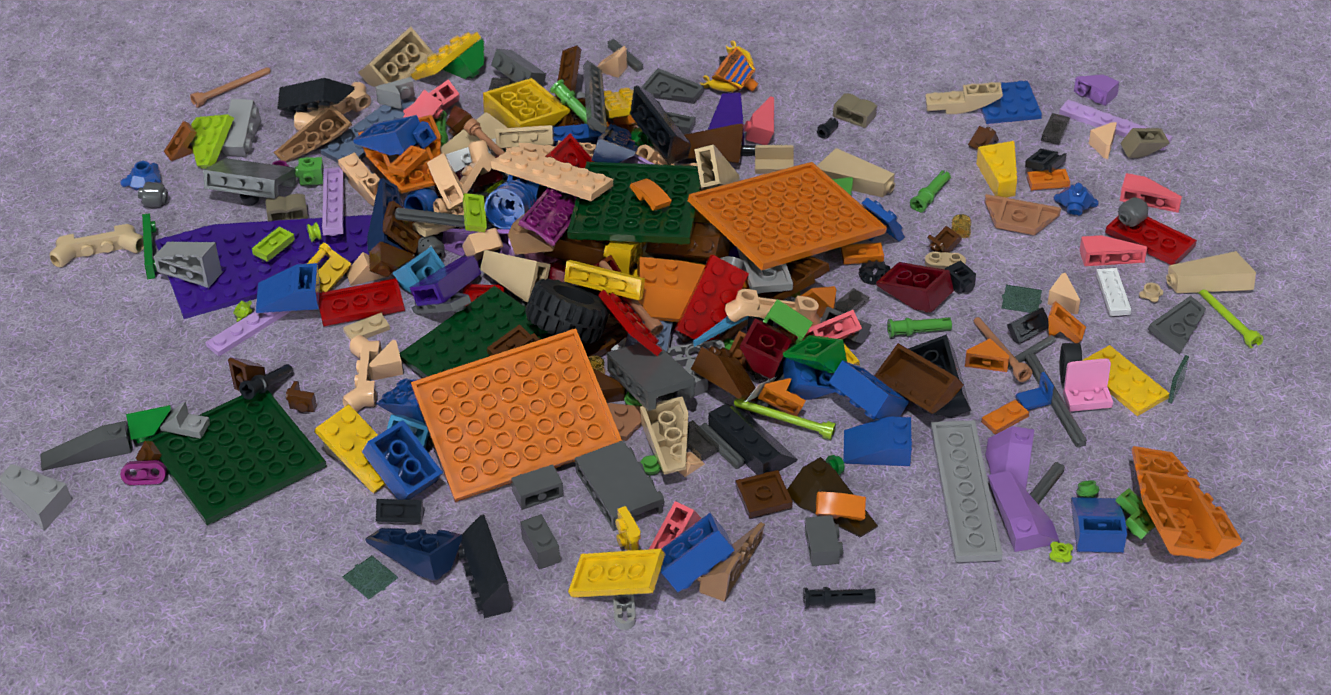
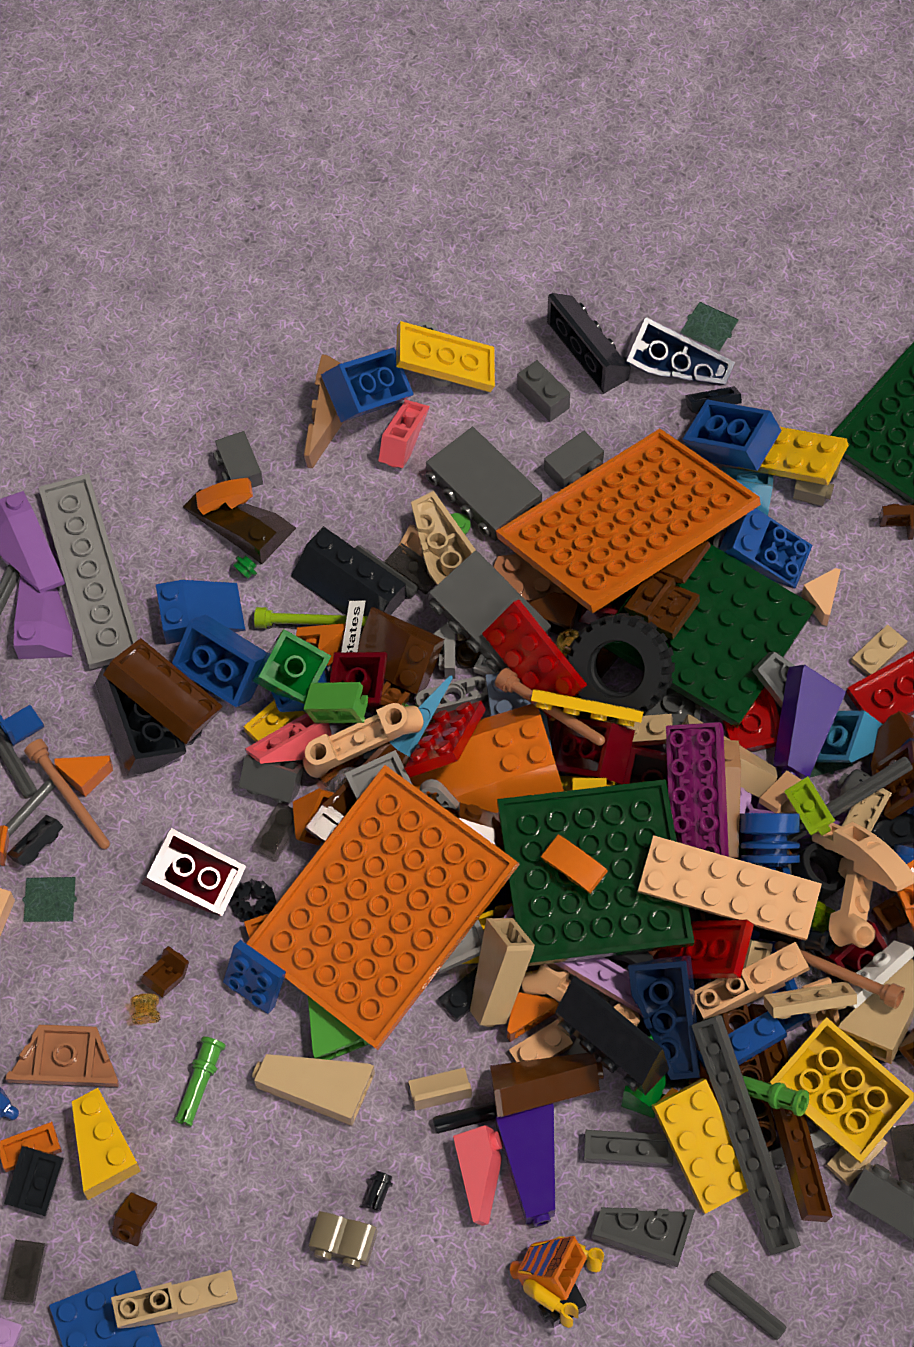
camera: 165 degrees right, 20 degrees up
light nougat plate [343,335,381,412] -> none
light nougat slope [597,46,627,78] -> none
yellow plate [615,506,641,551] -> none
reddish brown plate [735,470,793,518] -> none
black pin [803,587,876,609] -> none
bright green pin [887,317,952,338] -> none
tan plate [925,252,966,269] -> none
black brick [945,260,976,294] -> none
orange plate [981,400,1029,435] -> none

